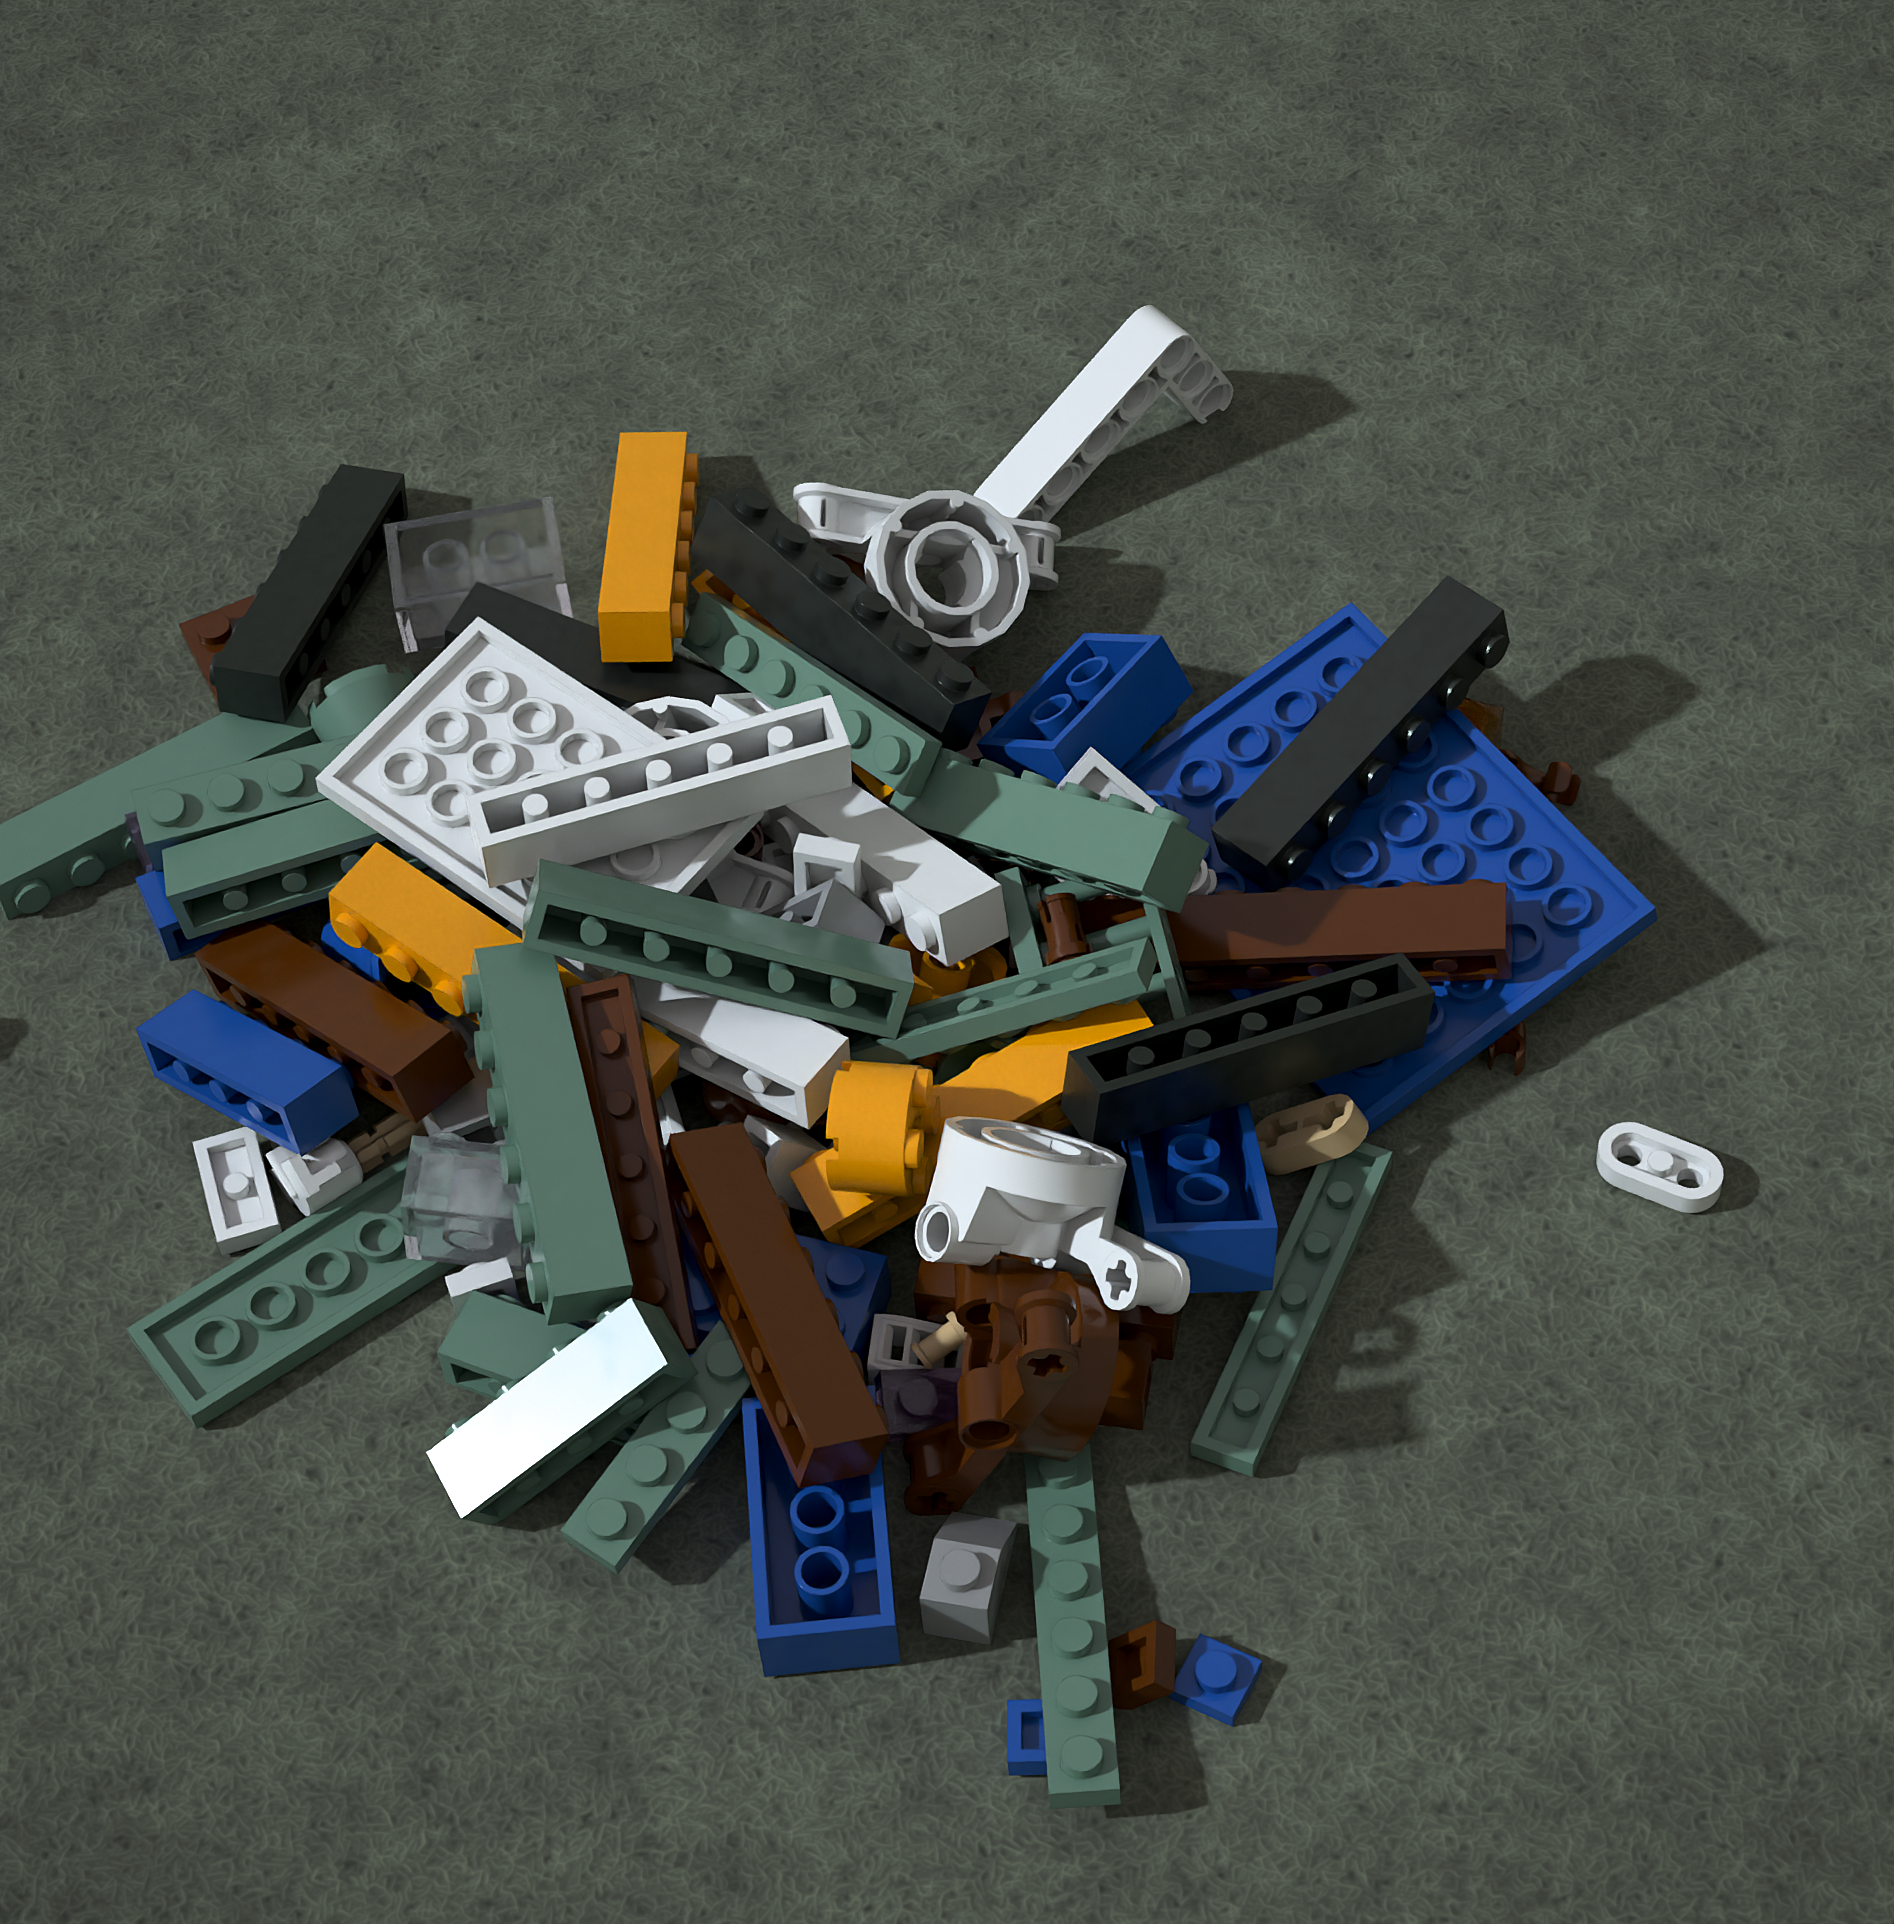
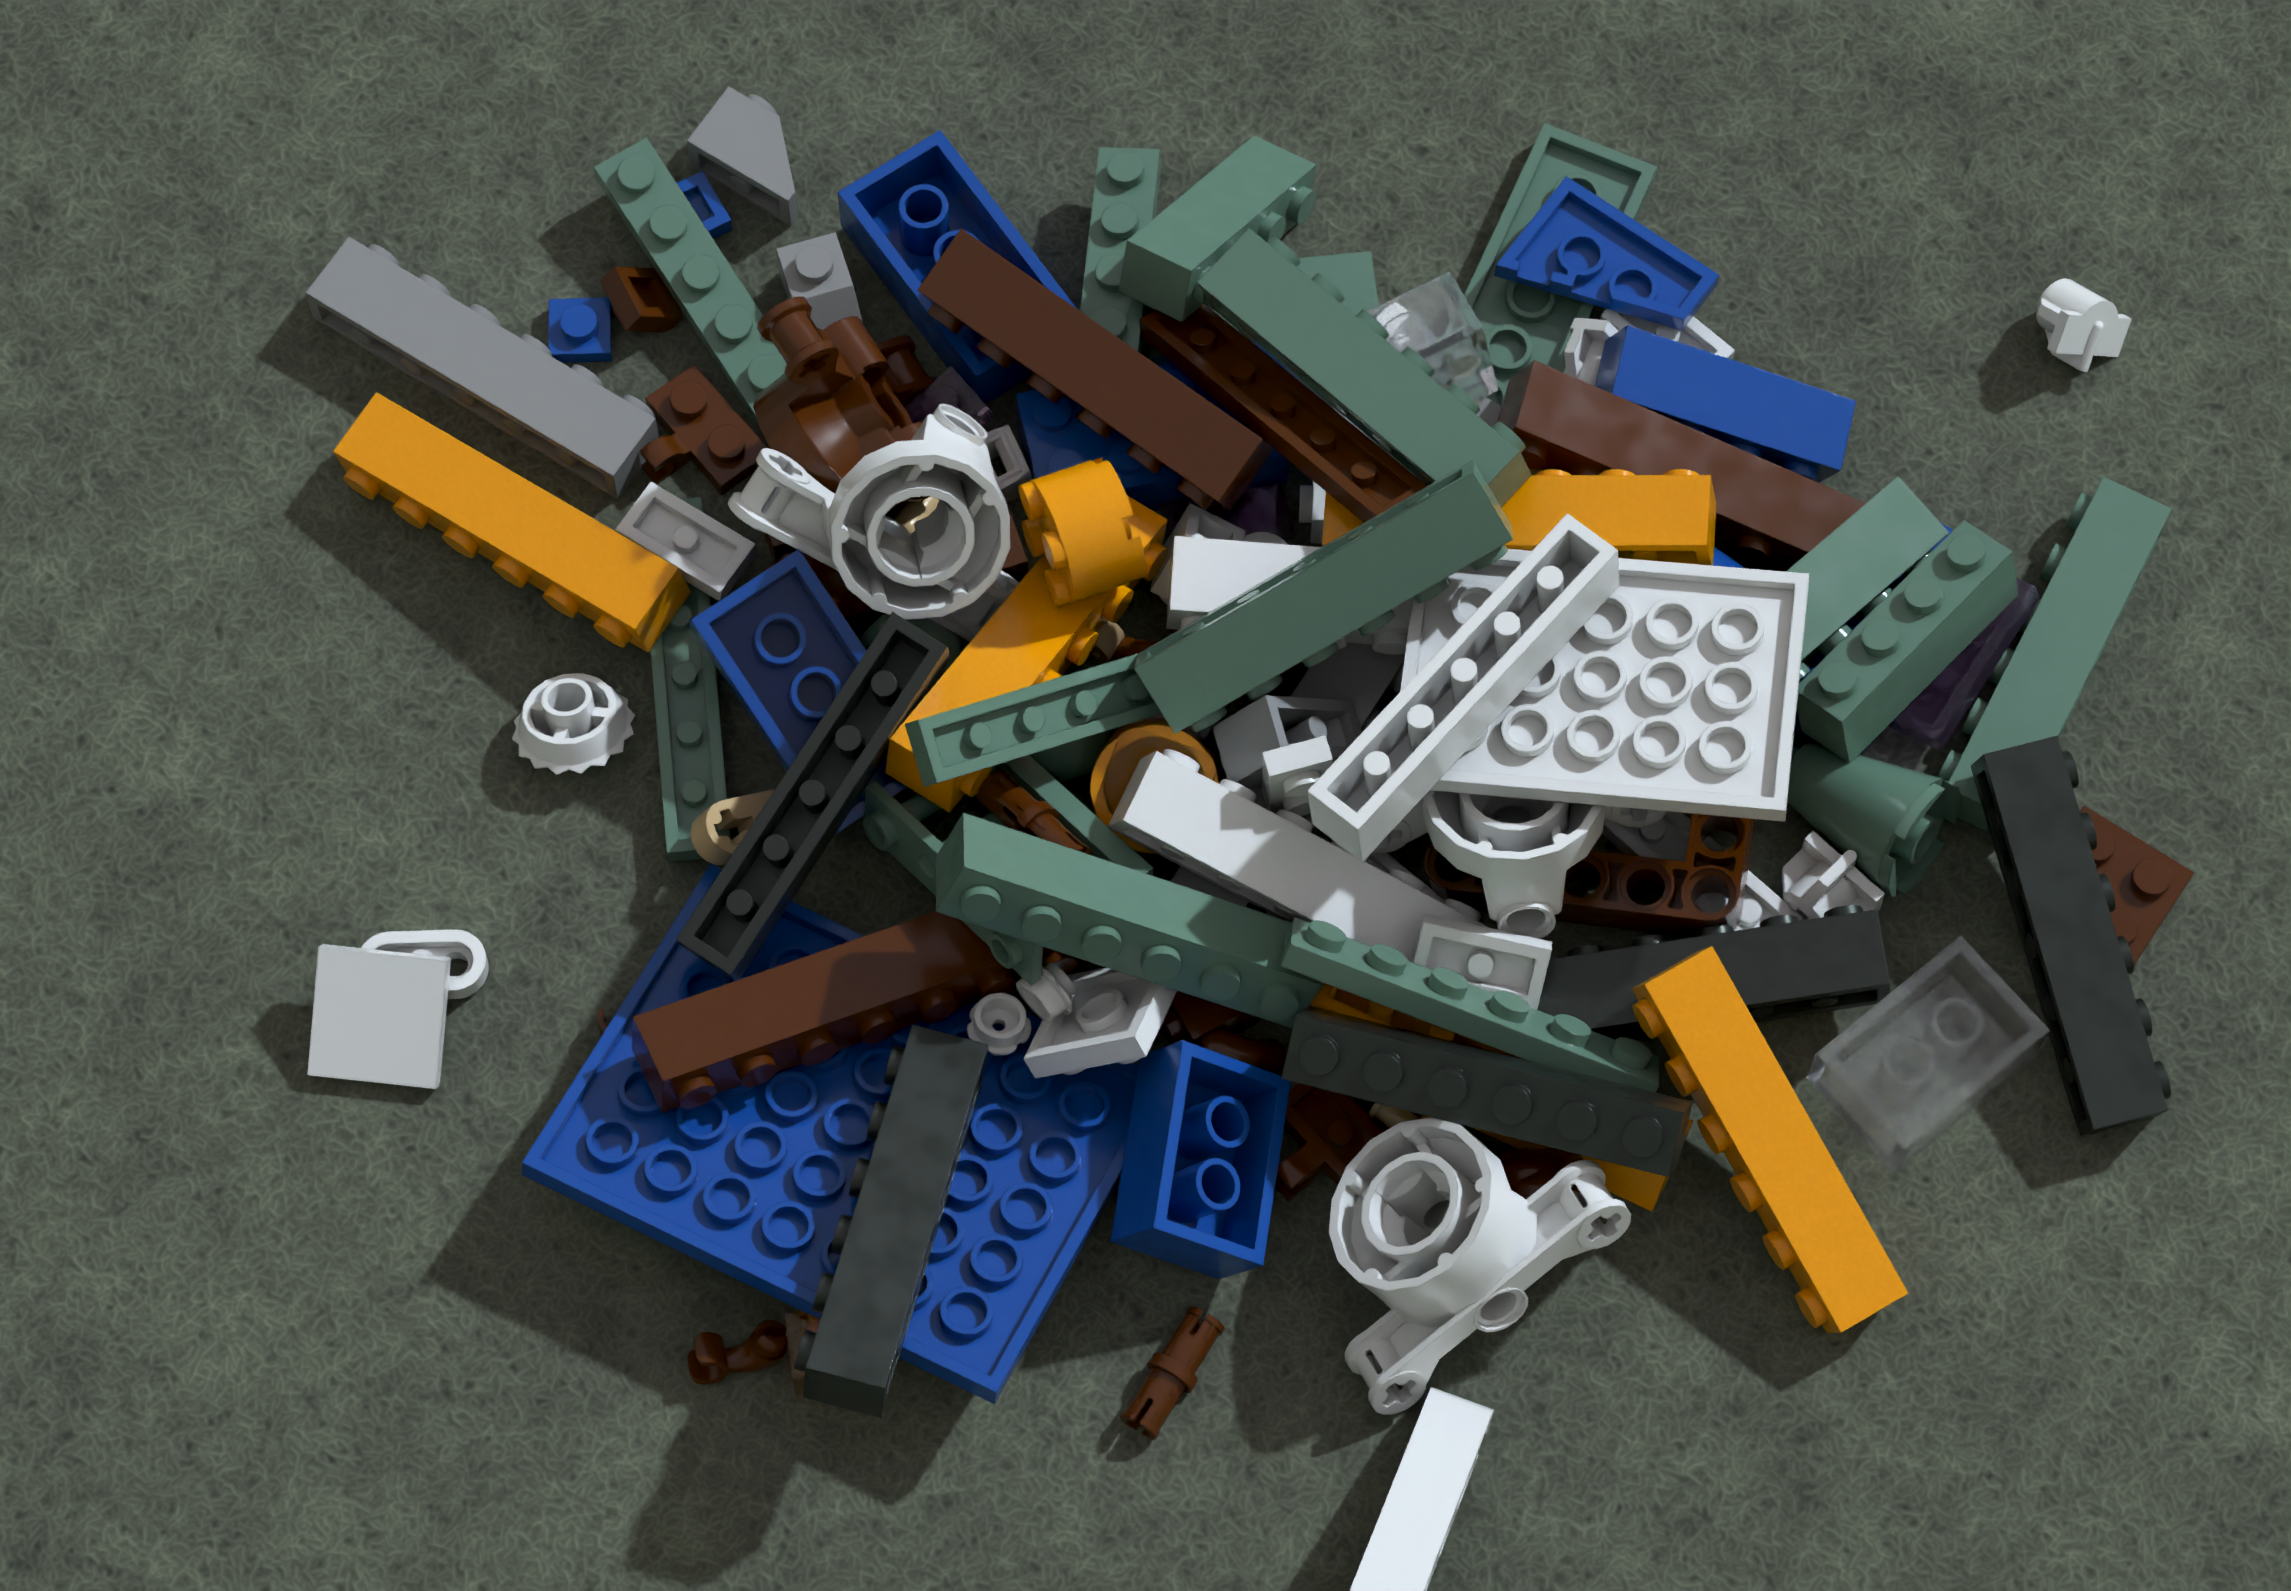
camera: 145 degrees right, 15 degrees up
none -> light grey brick [306,237,659,499]
none -> white tile [307,944,451,1089]
none -> light orange brick [333,392,691,653]
none -> white piece [512,673,636,775]
none -> white plate [615,482,757,601]
none -> reddish brown plate [640,364,767,496]
none -> light grey slope [687,86,798,226]
none -> reddish brown pin [1120,1306,1225,1440]
none -> blue wing [1494,176,1719,331]

